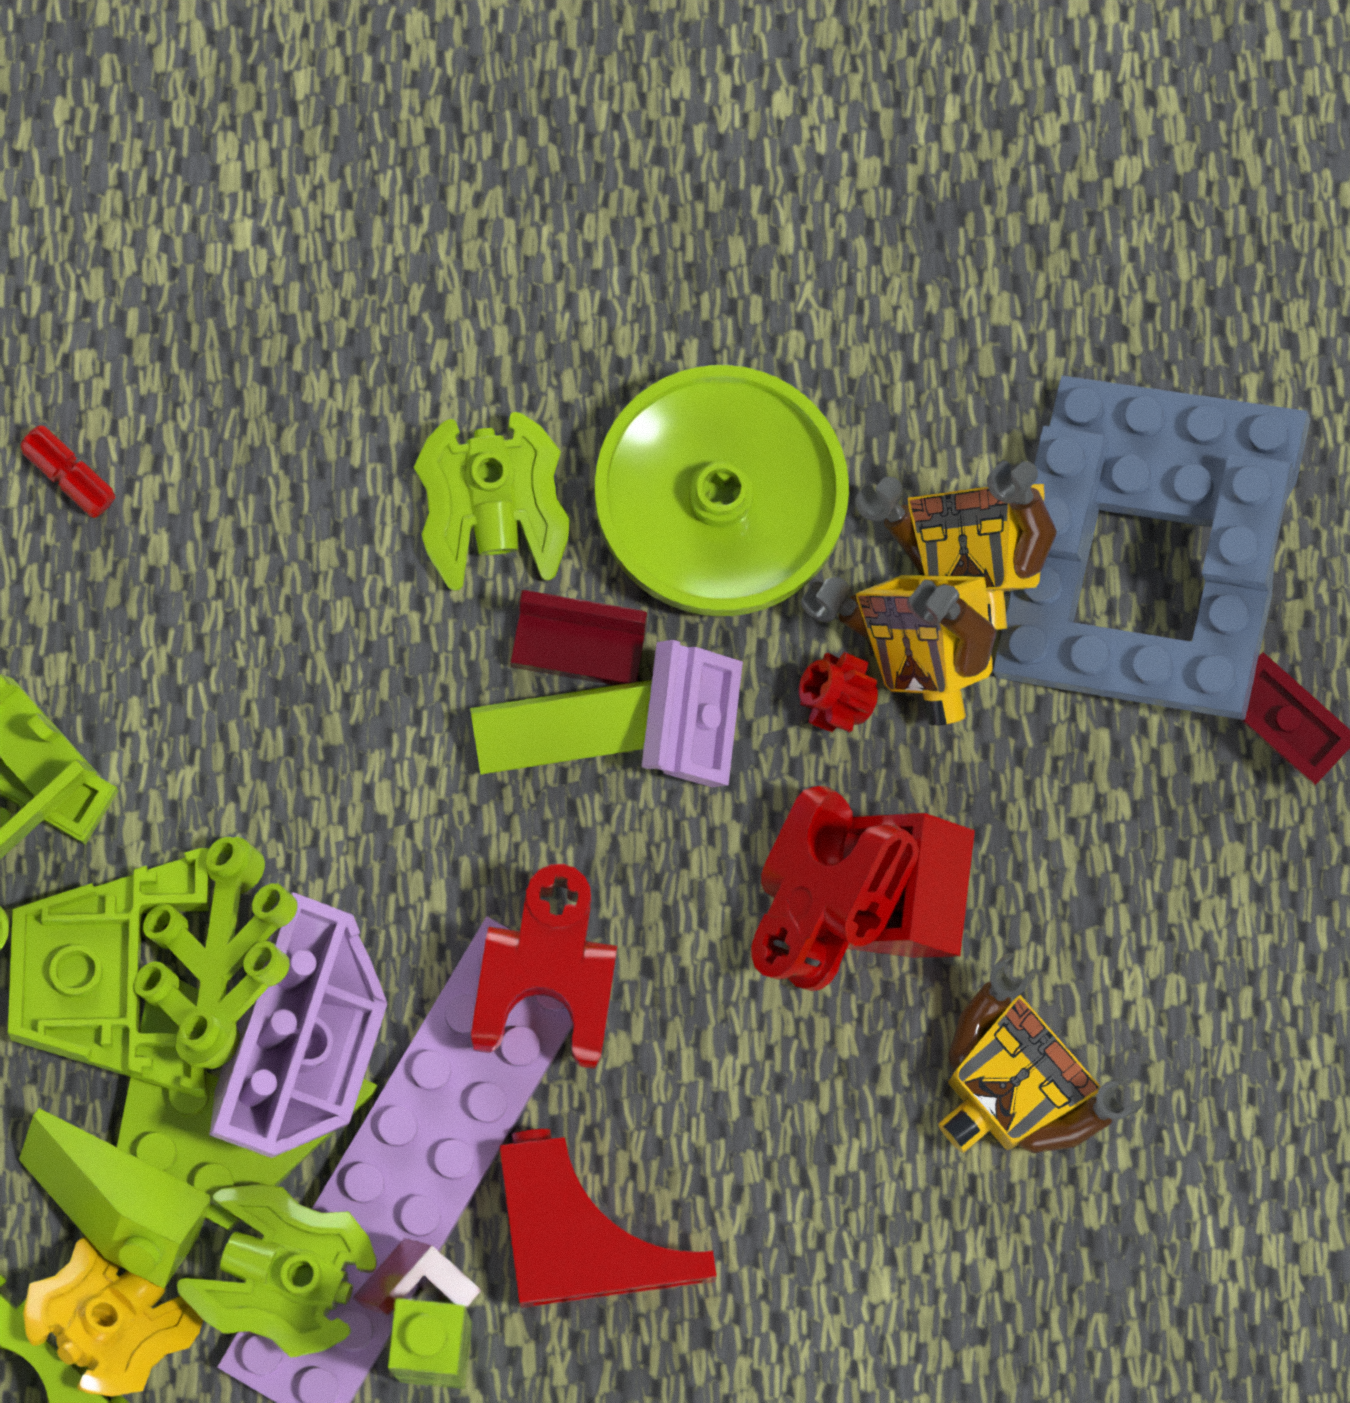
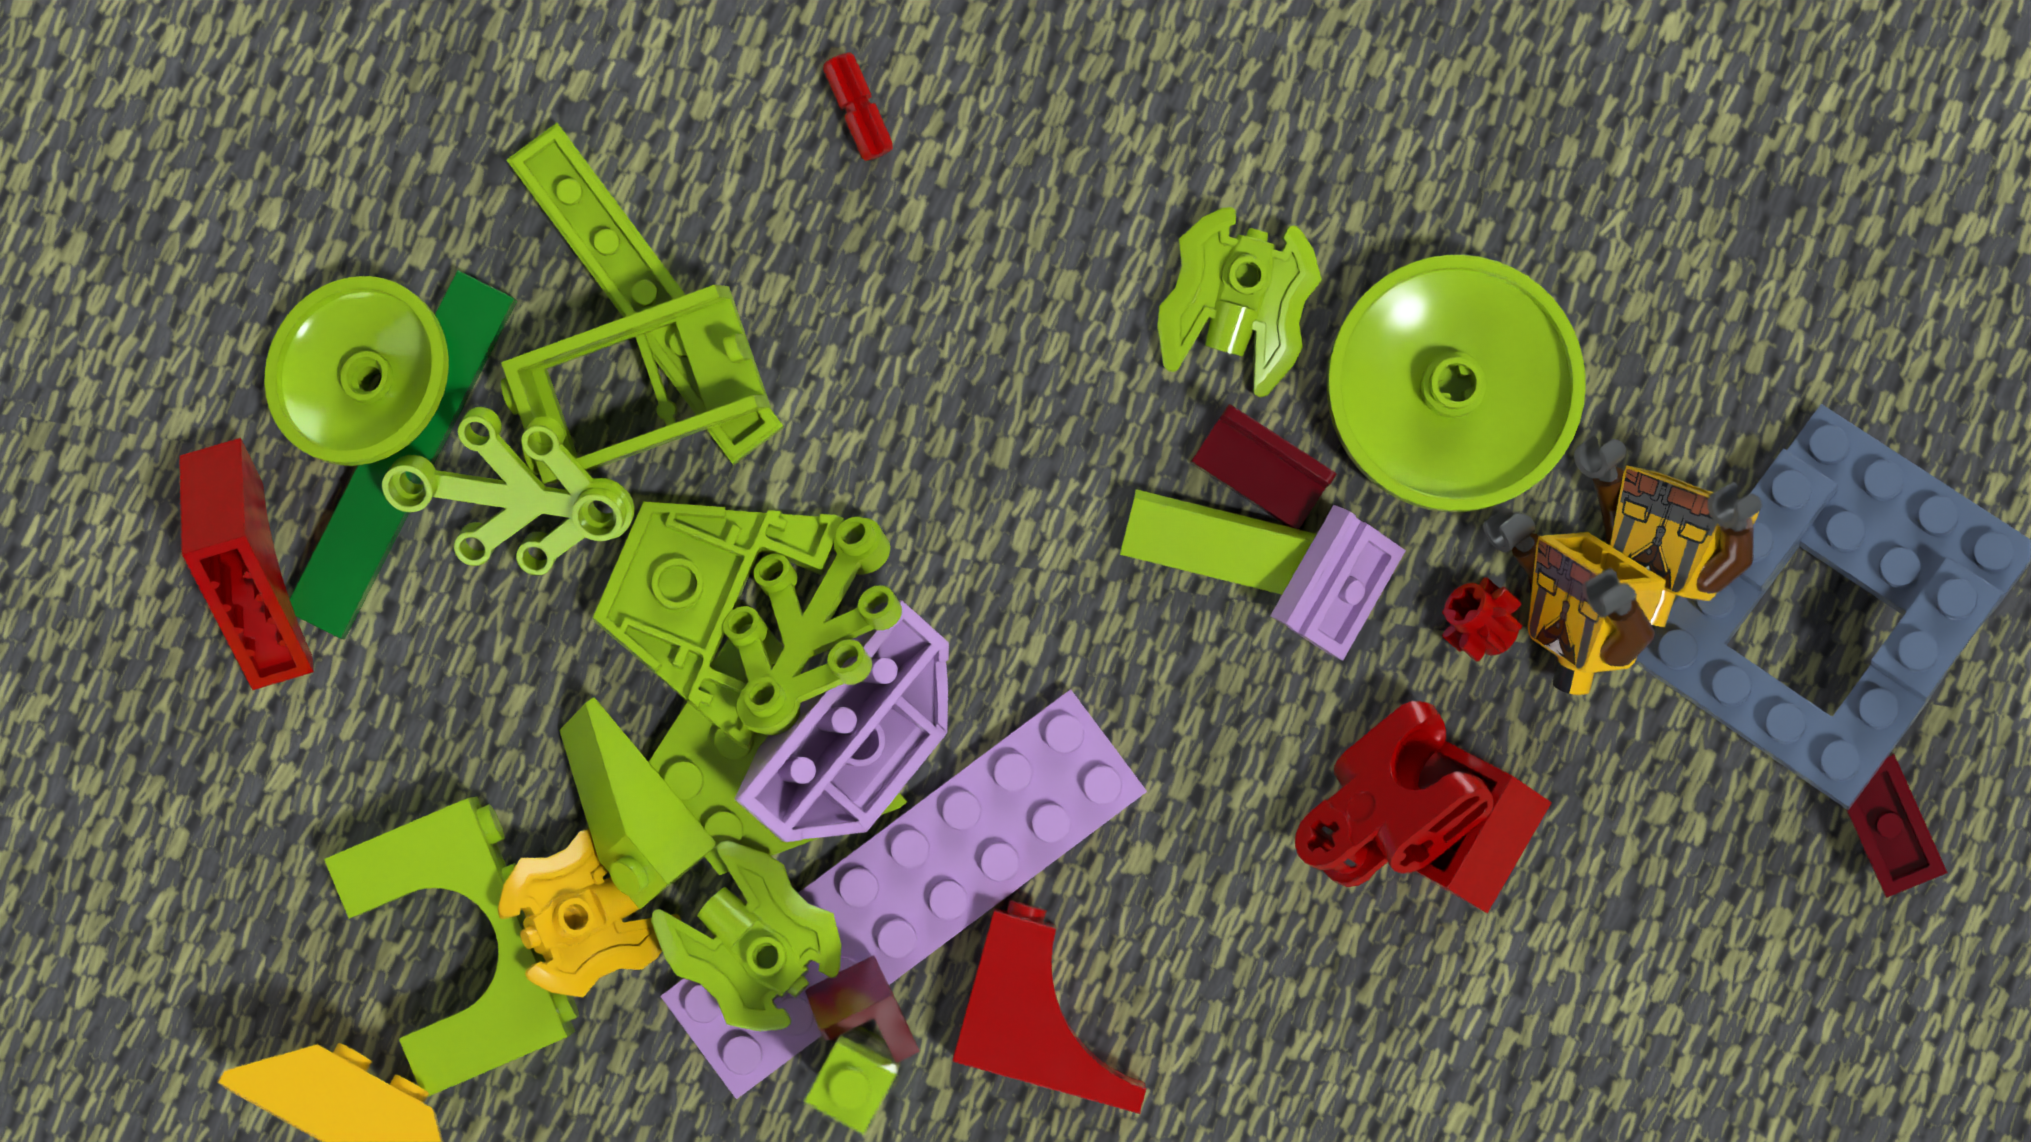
camera: 25 degrees right, 10 degrees up
red piece [471,864,618,1069] -> none
torso [938,953,1143,1153] -> none

